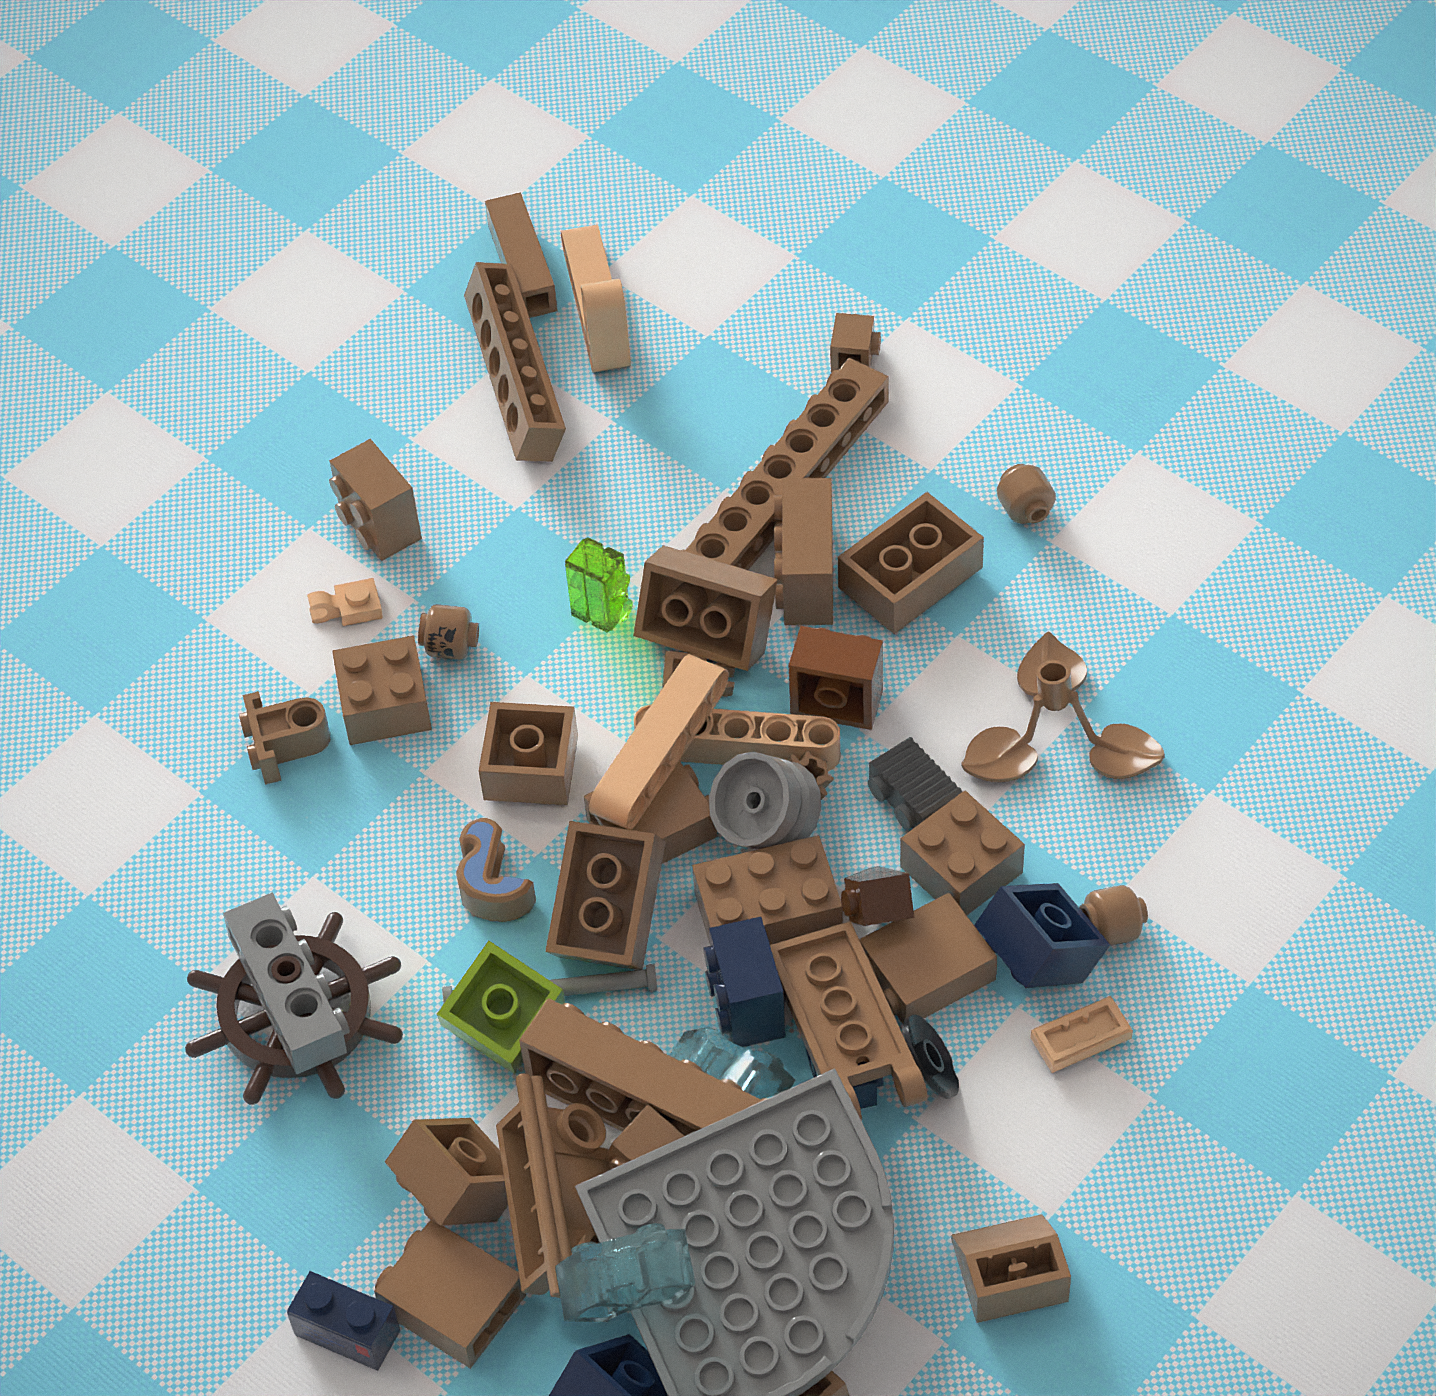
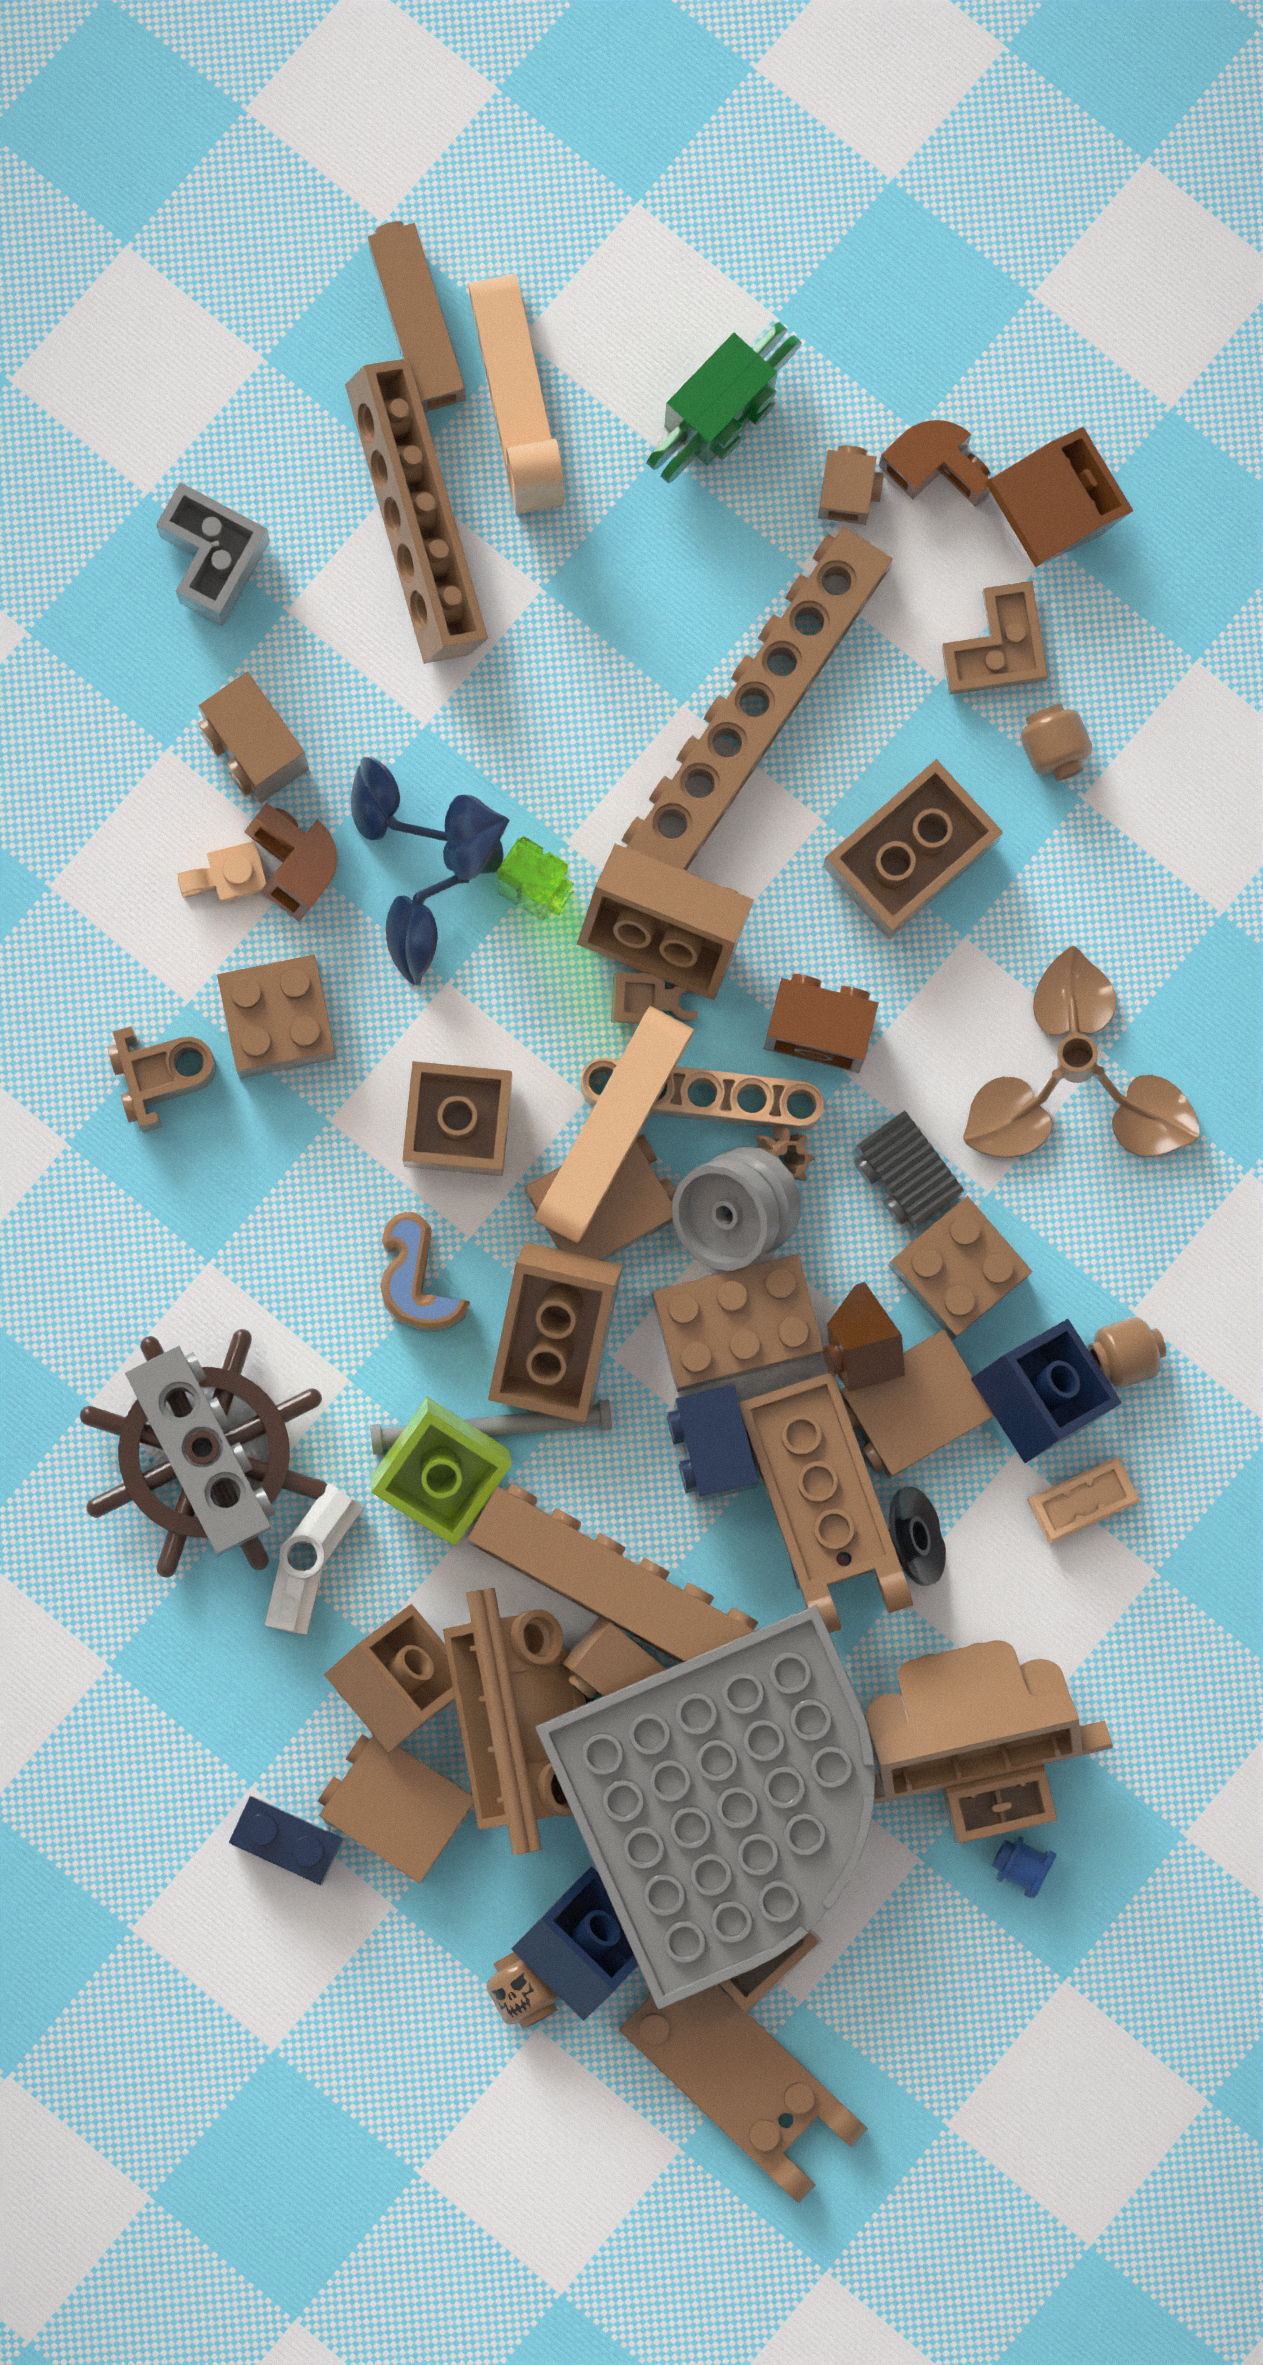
camera: 10 degrees left, 30 degrees up
medium nougat head [418,604,479,660] -> none
clear light blue brick [555,1223,696,1322] -> none
clear light blue brick [669,1026,796,1099] -> none
medium nougat brick [774,478,833,625] -> none
none -> light grey brick [156,482,270,626]
none -> dark orange brick [244,802,337,922]
none -> white piece [264,1483,365,1635]
none -> dark blue plant [351,757,510,986]
none -> green brick [646,322,802,484]
none -> medium nougat brick [866,1640,1113,1804]
none -> dark orange brick [878,420,991,507]
none -> medium nougat plate [942,581,1048,695]
none -> dark orange slope [985,427,1133,567]
none -> blue brick [992,1835,1057,1898]

